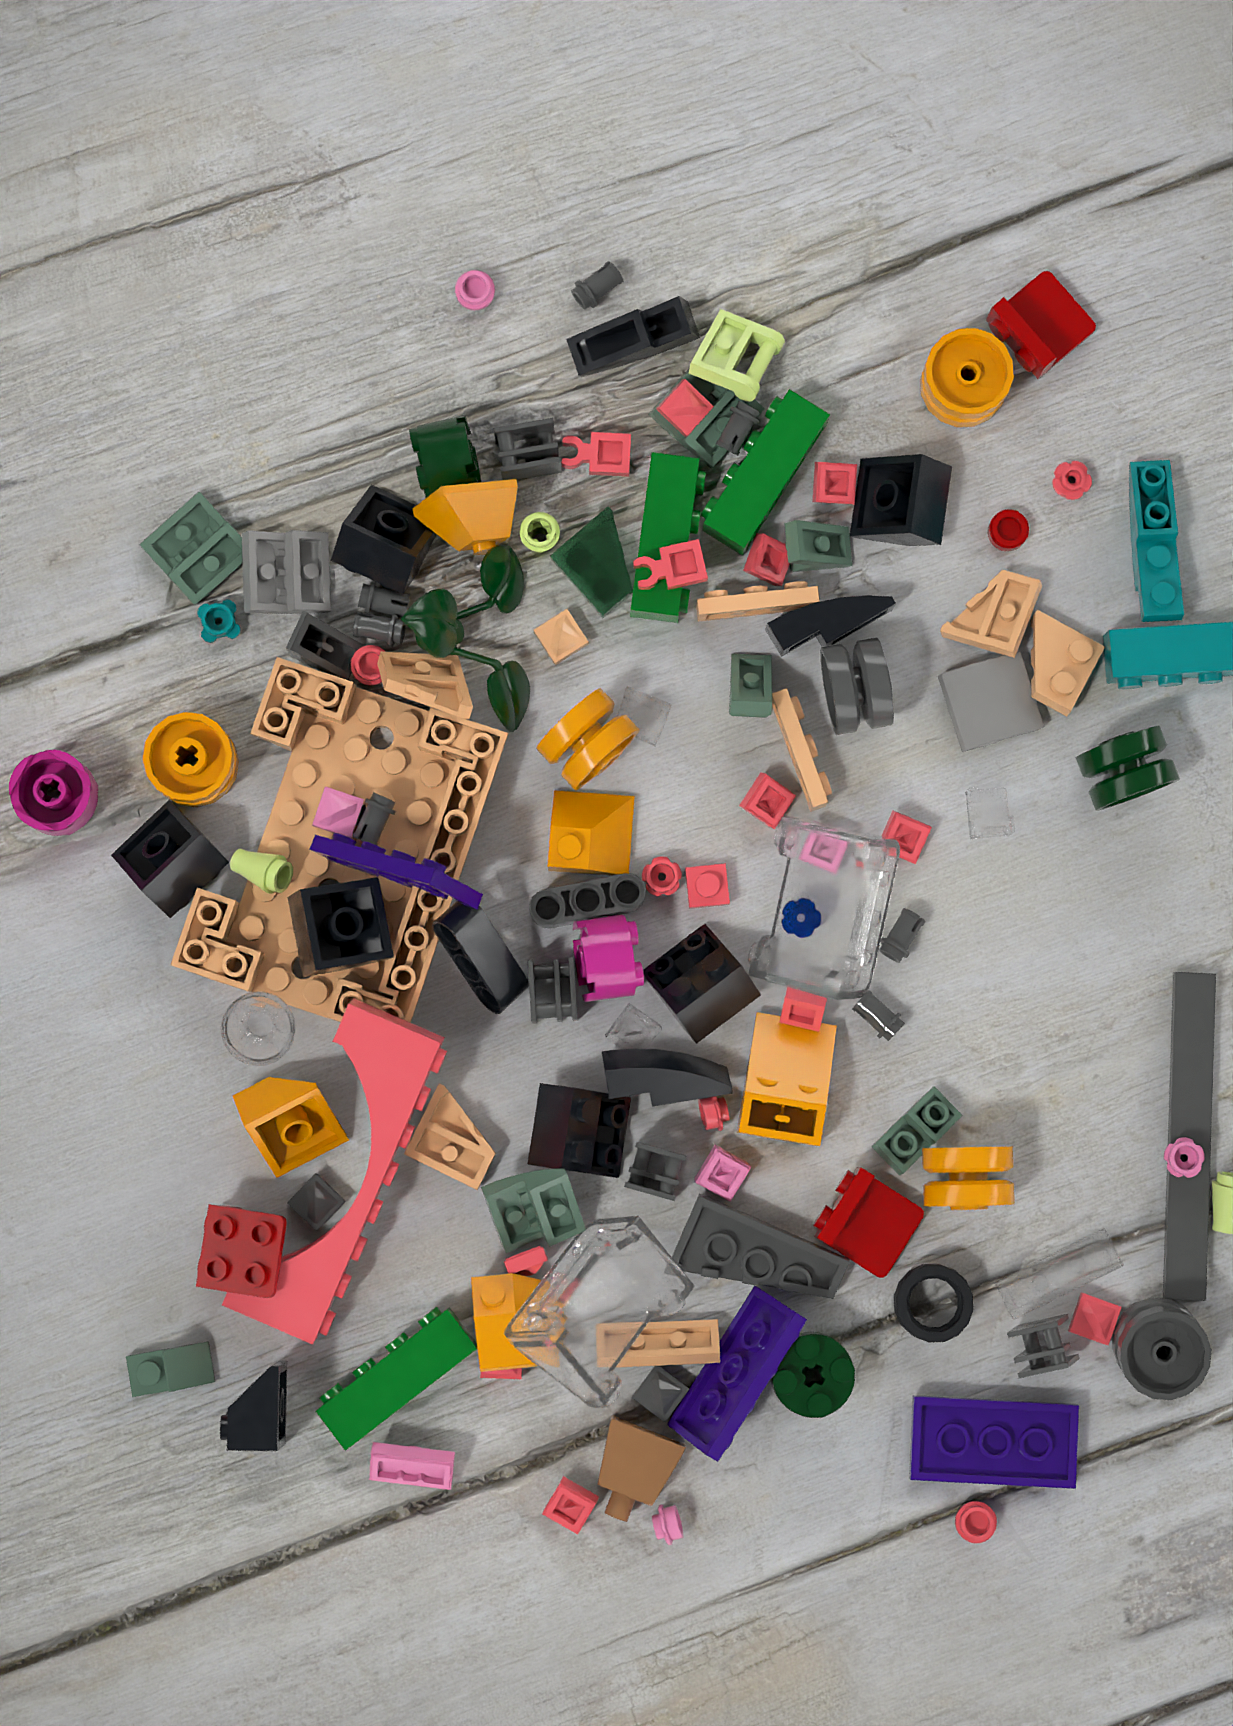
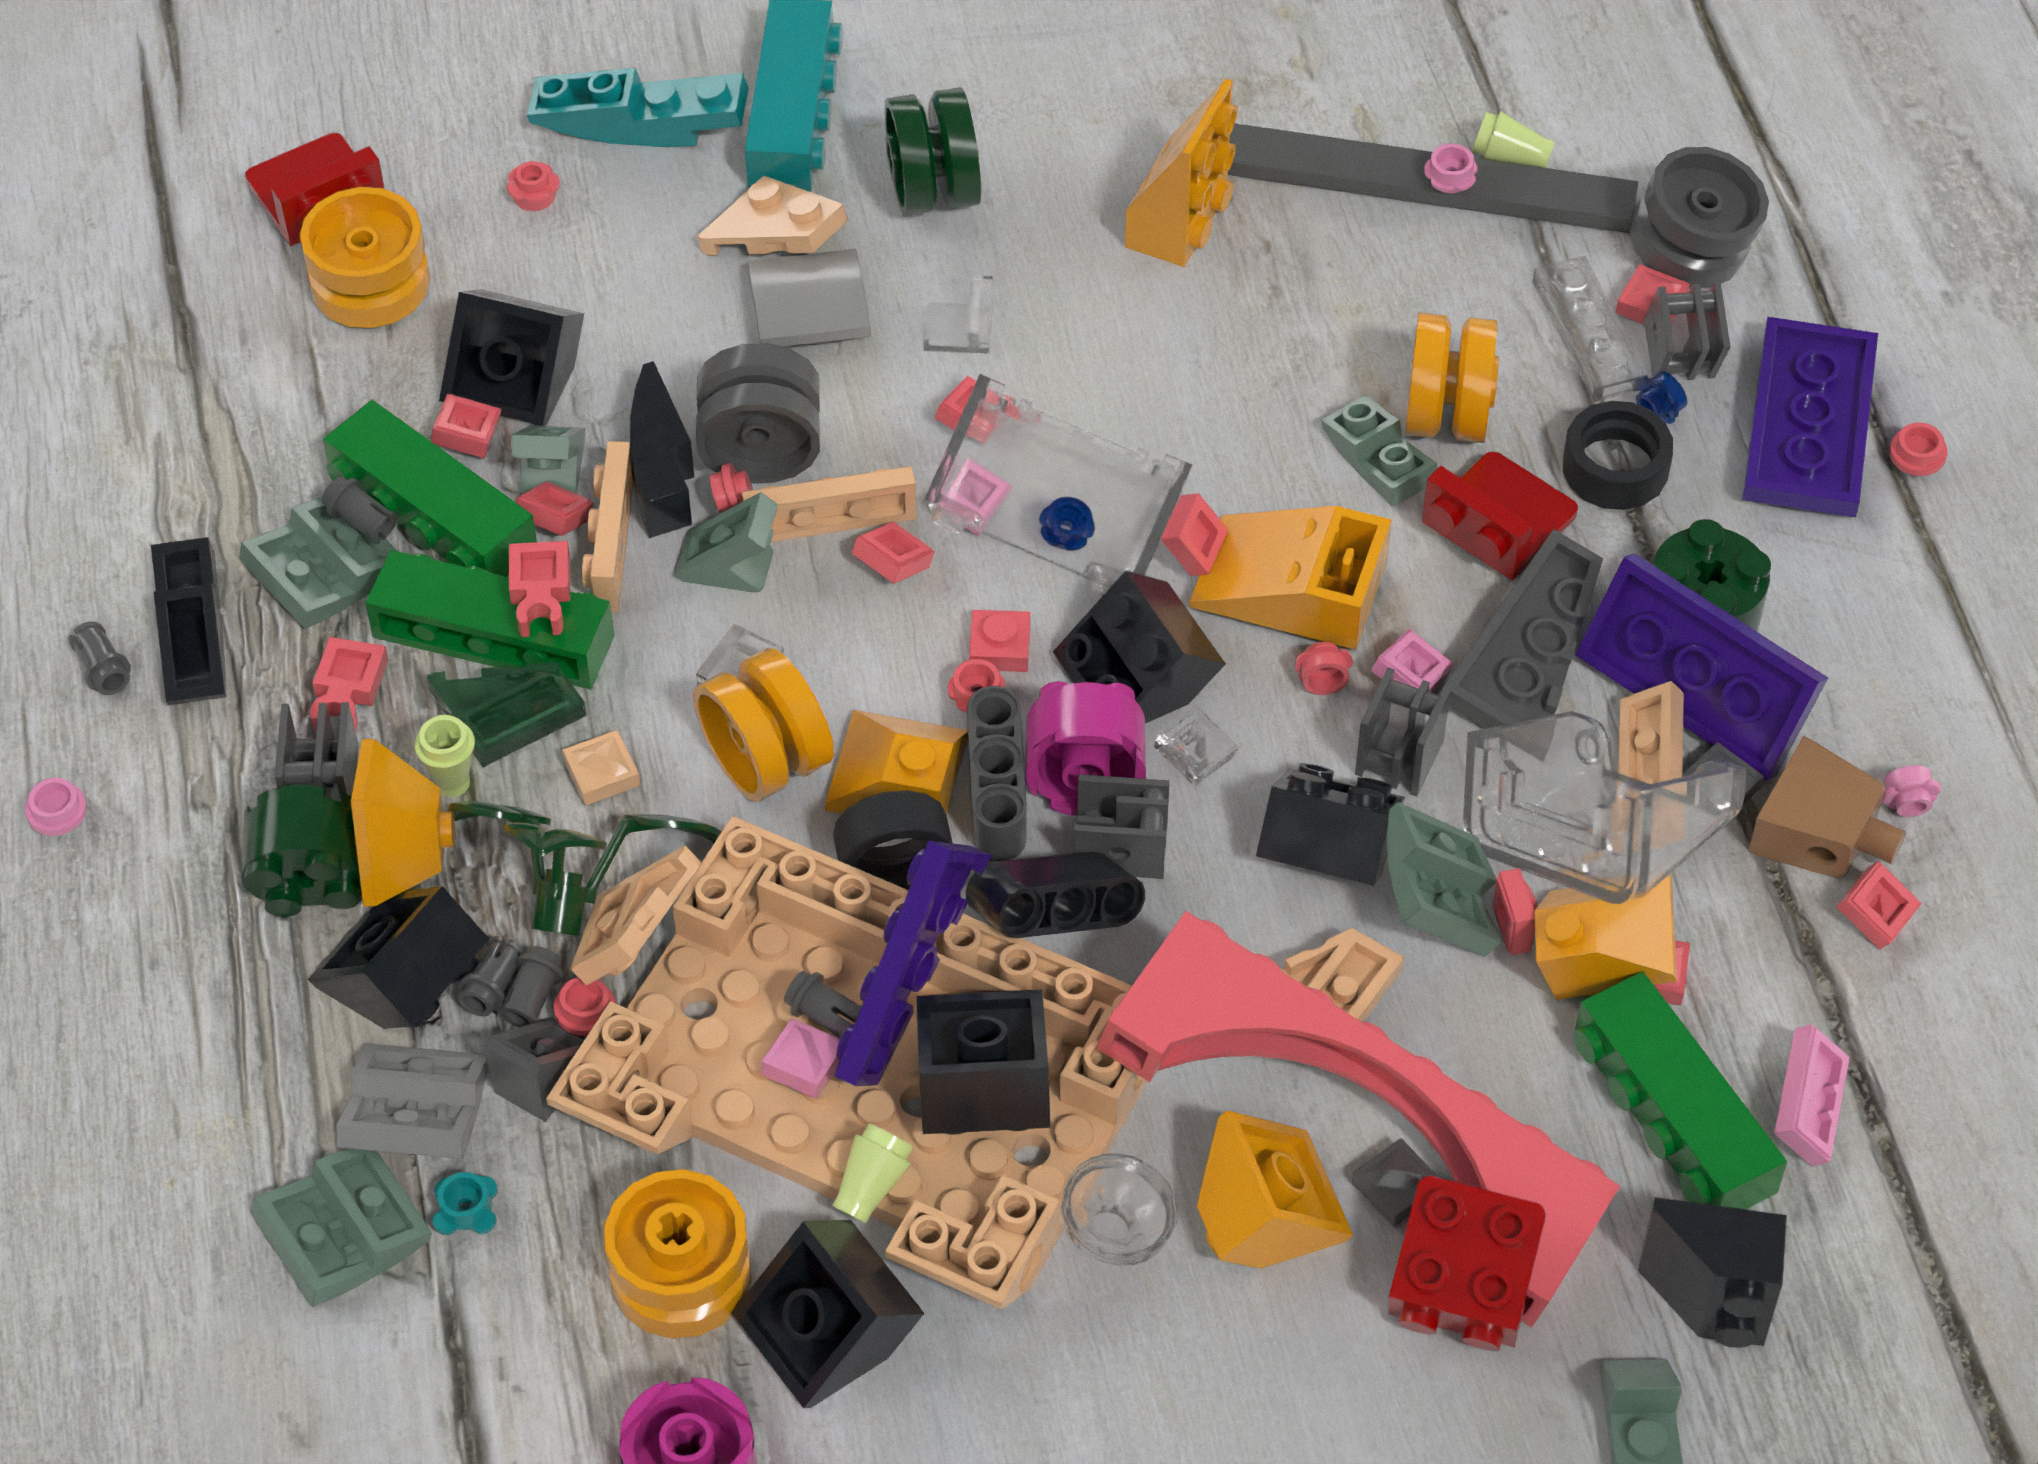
camera: 80 degrees left, 30 degrees down
black slope [601,1049,733,1107] -> none
coral tile [656,379,714,436] -> none
yellowish green plate [689,309,785,402] -> none
dark grey pin [852,990,905,1041] -> none
dark grey pin [879,908,925,963] -> none
light nougat wing [940,570,1042,658] -> none
red tile [988,509,1029,551] -> none
none -> coral plate [710,462,753,514]
none -> black tyre [833,790,953,890]
none -> light orange slope [1125,78,1238,267]
none -> clear blue plate [1636,371,1688,424]

